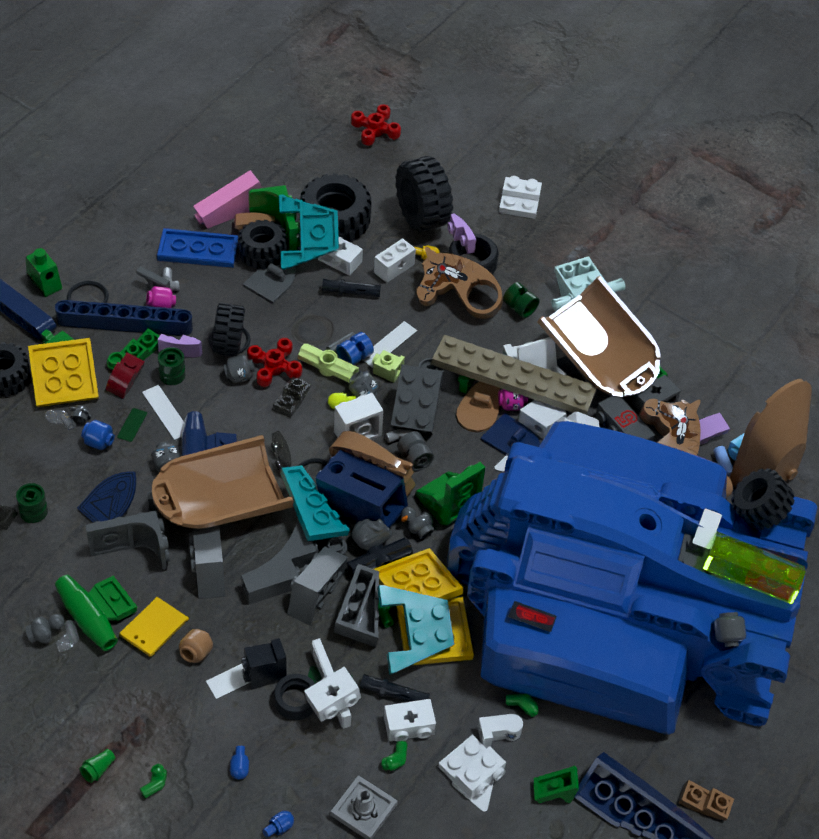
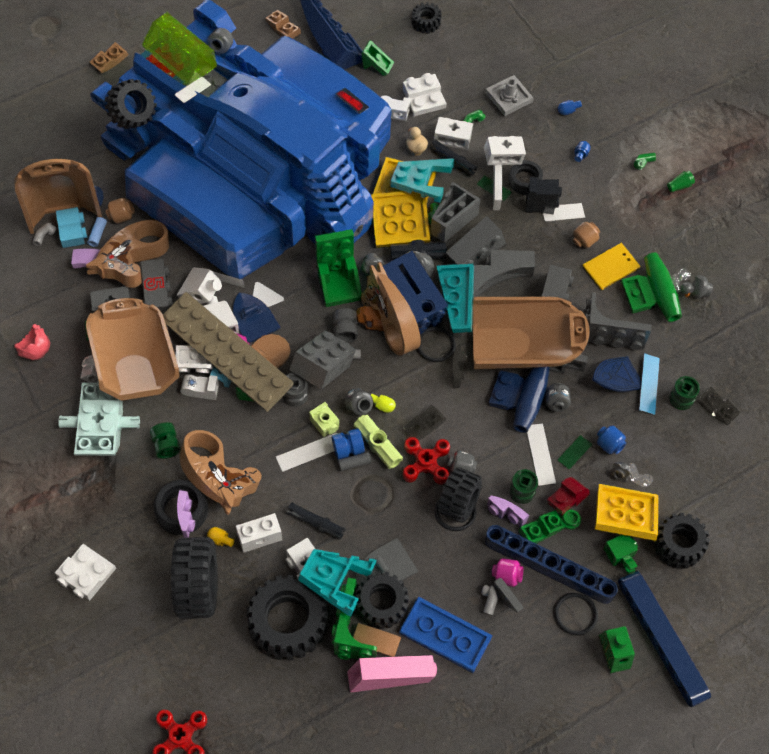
camera: 155 degrees left, 10 degrees up
white brick [334,393,383,440] -> none
none -> coral hair [14,324,50,360]
none -> tan animal [406,127,428,155]
none -> sticker [639,353,660,415]

